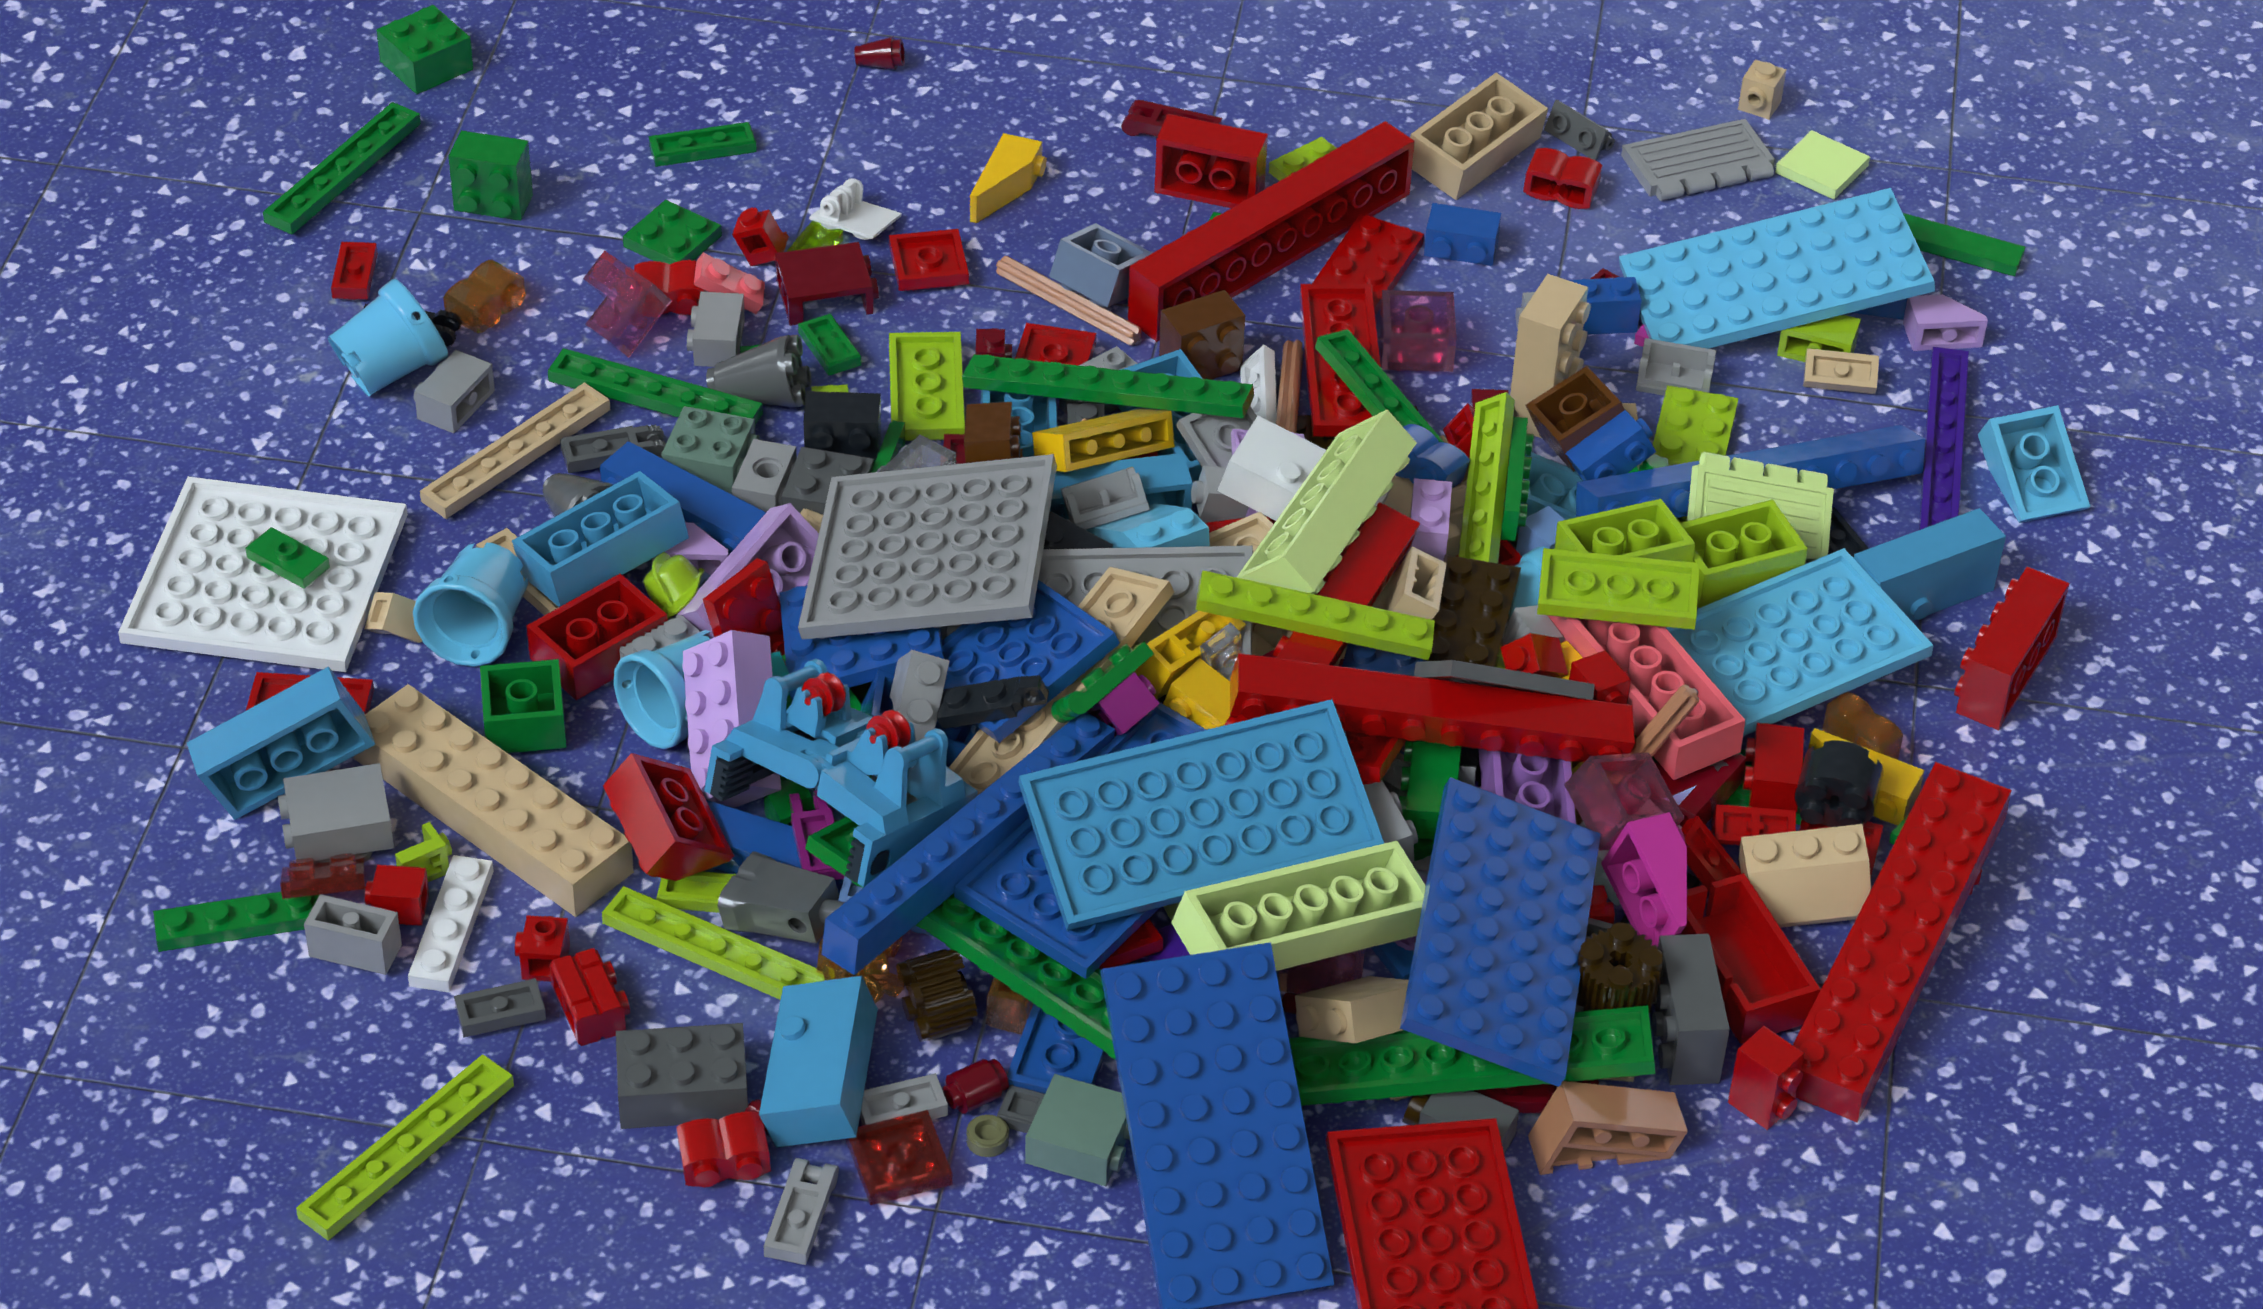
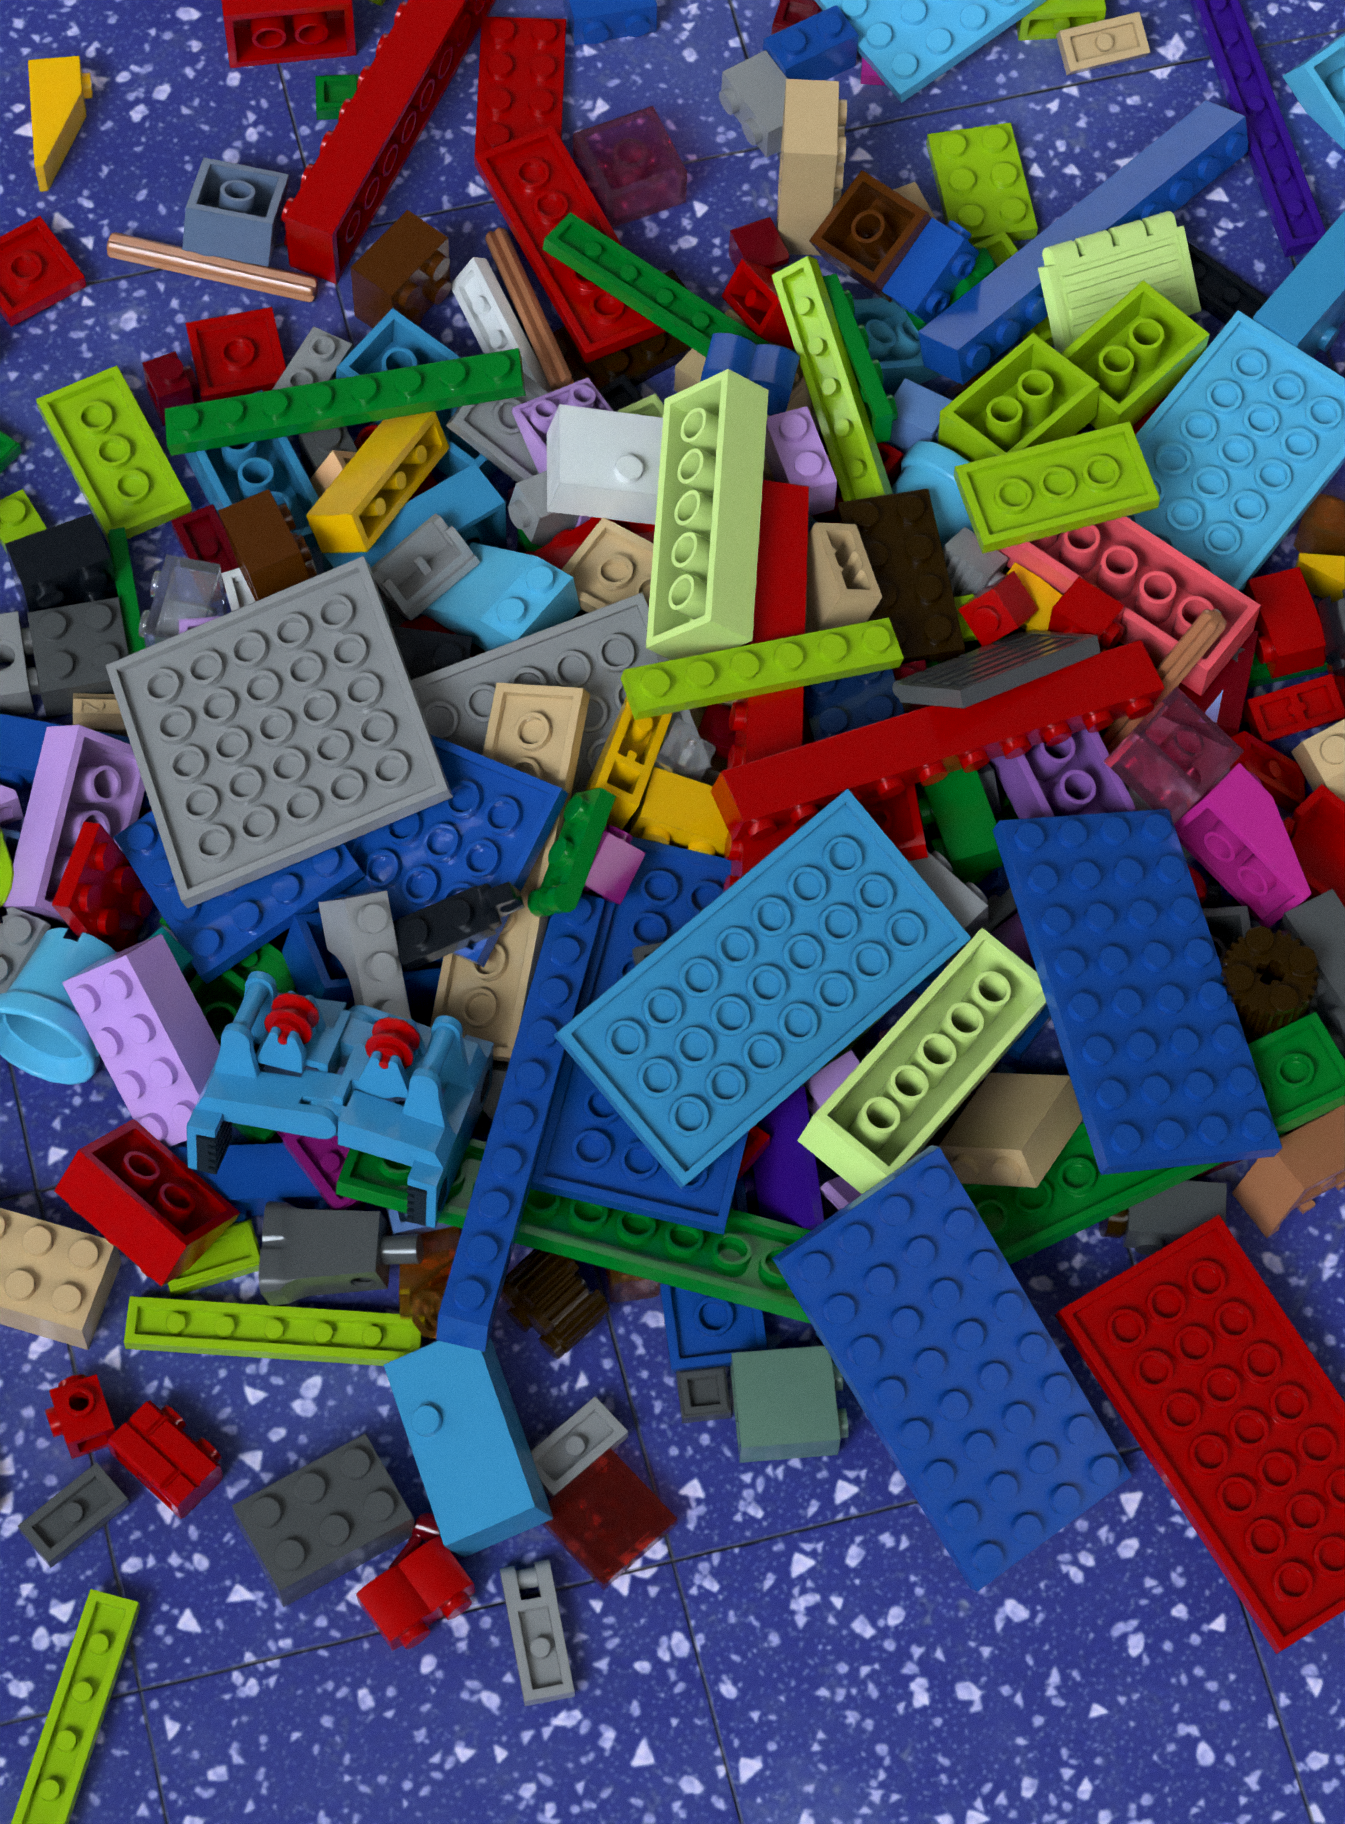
camera: 25 degrees left, 20 degrees up
dark red brick [943,1059,1009,1114] -> none
olive tile [966,1115,1009,1157] -> none
light grey hinge [1636,338,1716,396] -> none

